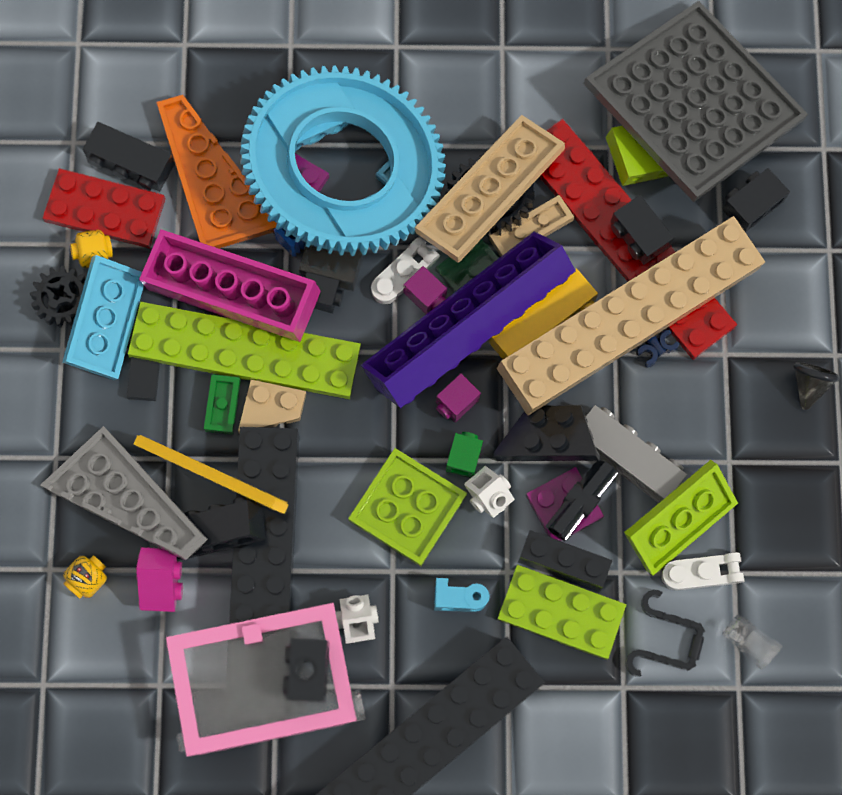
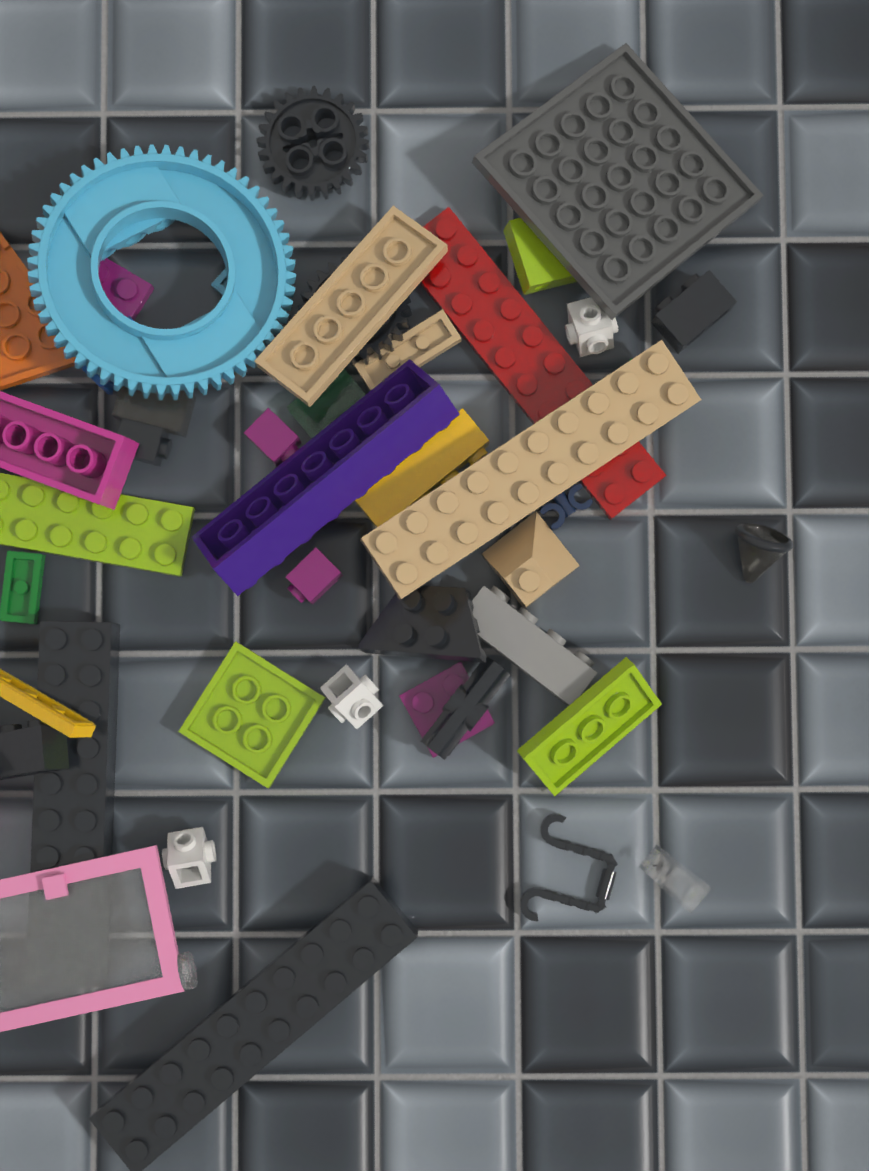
camera: 10 degrees right, 10 degrees up
tan wing [238,379,306,434] -> none
black brick [282,638,330,703] -> none
white plate [371,236,440,304] -> none
medium azure leg [434,578,489,612] -> none
green brick [446,432,483,478] -> none
lime plate [497,565,627,660] -> none
black brick [518,530,612,592] -> none
black brick [610,195,674,265] -> none
white plate [661,553,744,591] -> none
none -> black gear [256,86,370,201]
none -> tan slope [481,511,580,609]
none -> white brick [565,297,618,357]

